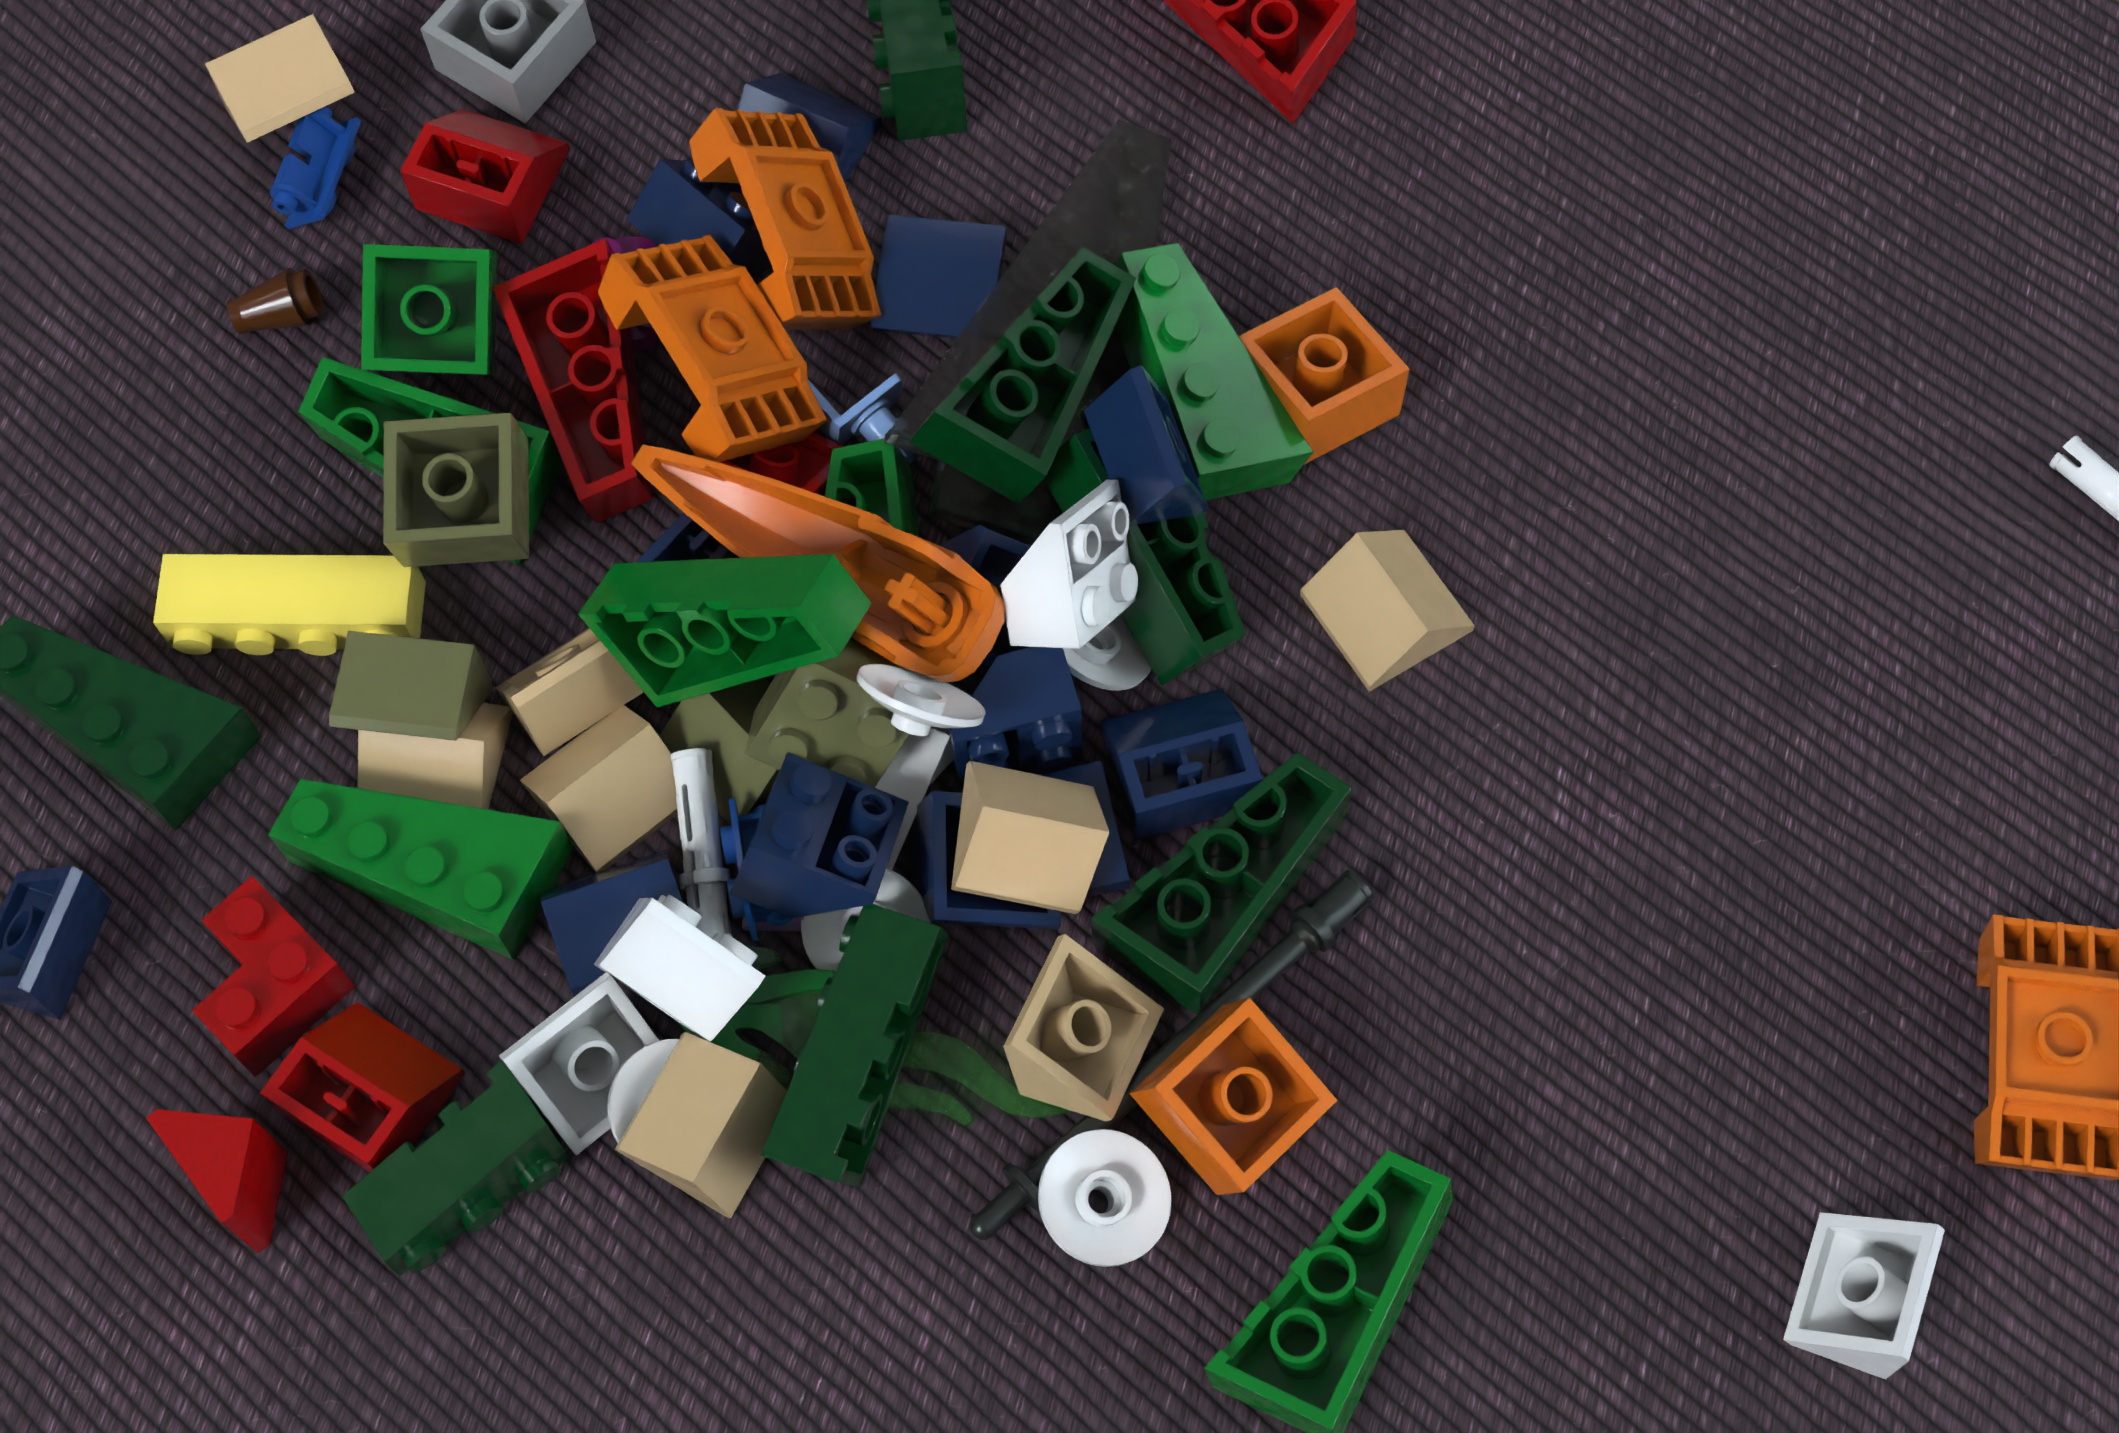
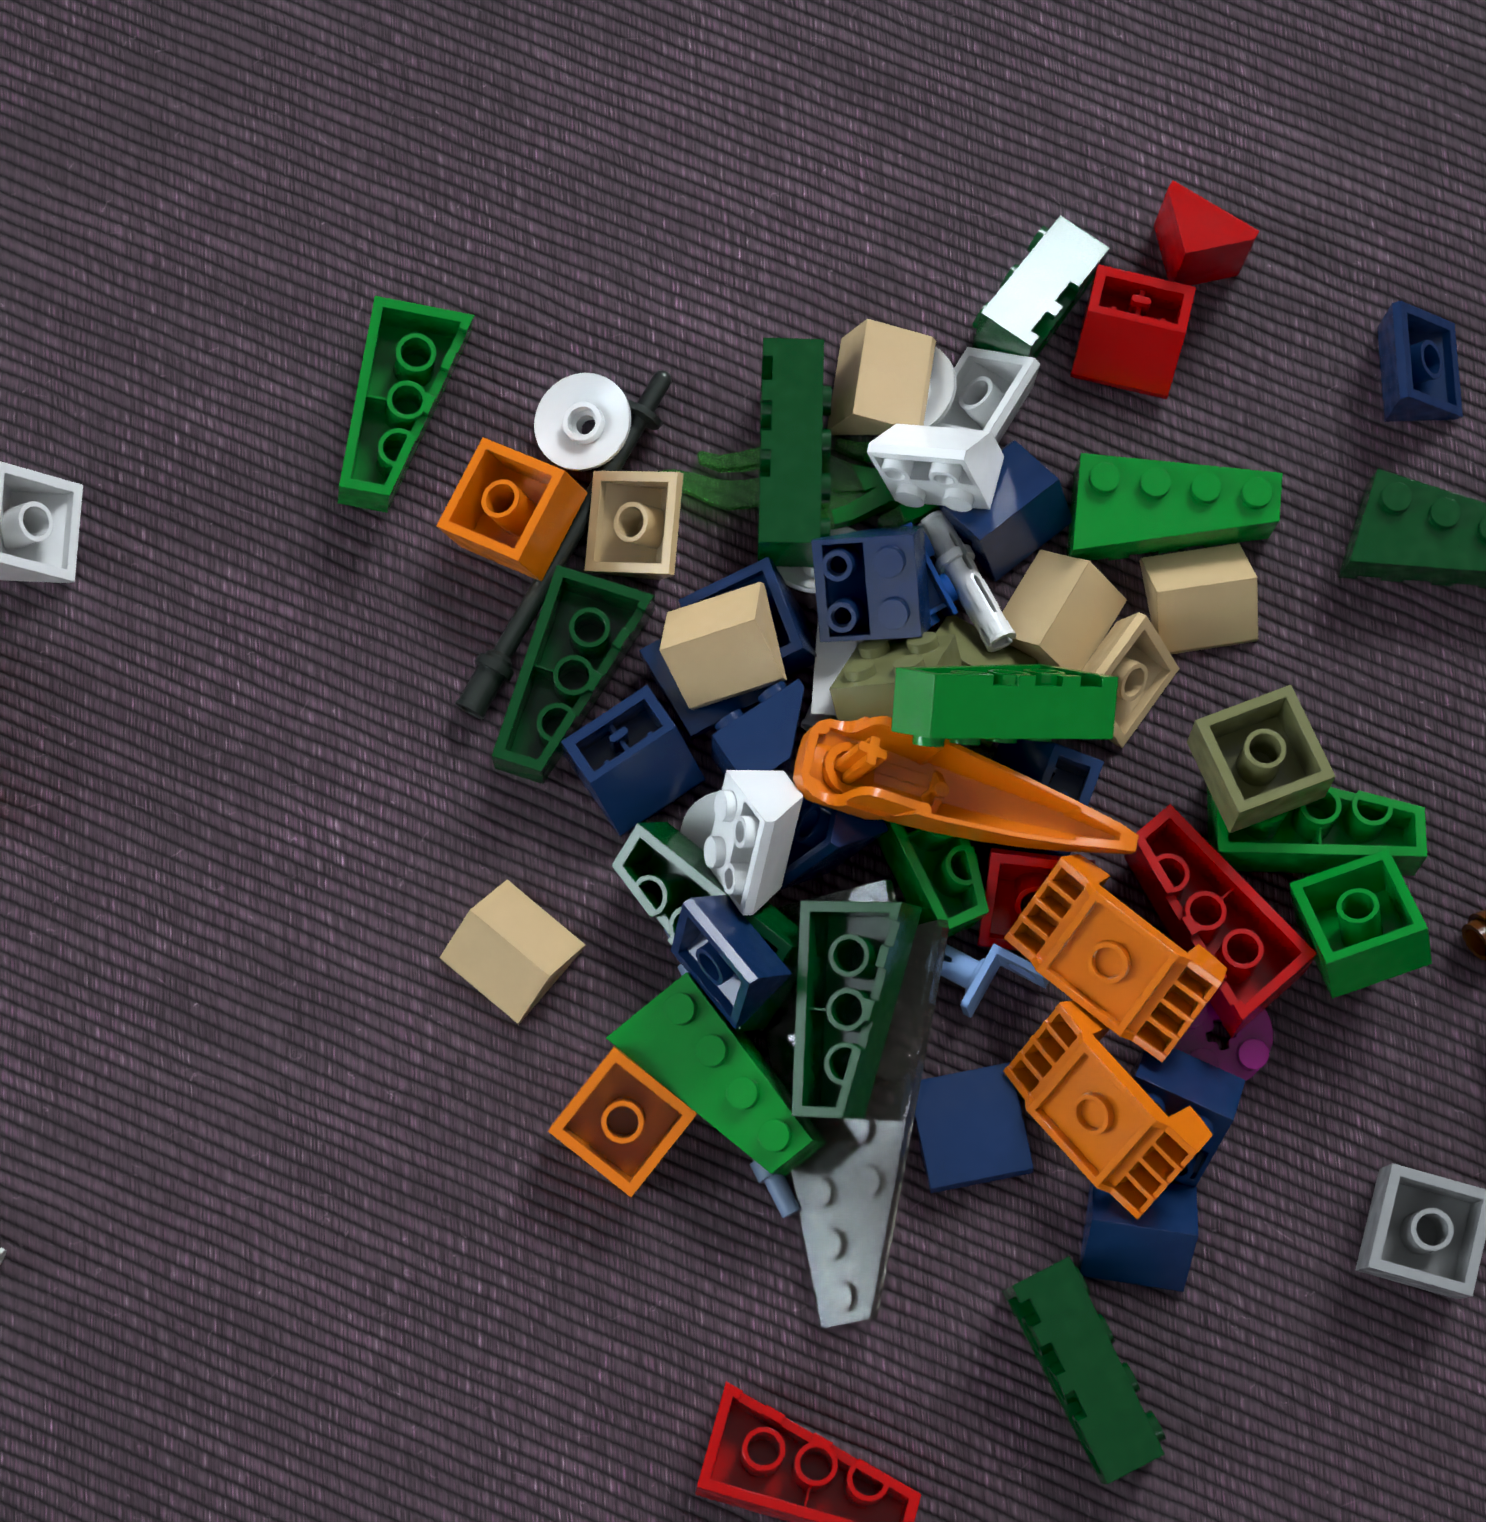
camera: 155 degrees right, 10 degrees up
light yellow brick [153,554,426,656] -> none
red brick [192,876,355,1077] -> none
olive slope [329,631,492,741] -> none
red slope [400,109,570,244] -> none
white dish [857,664,986,736] -> none

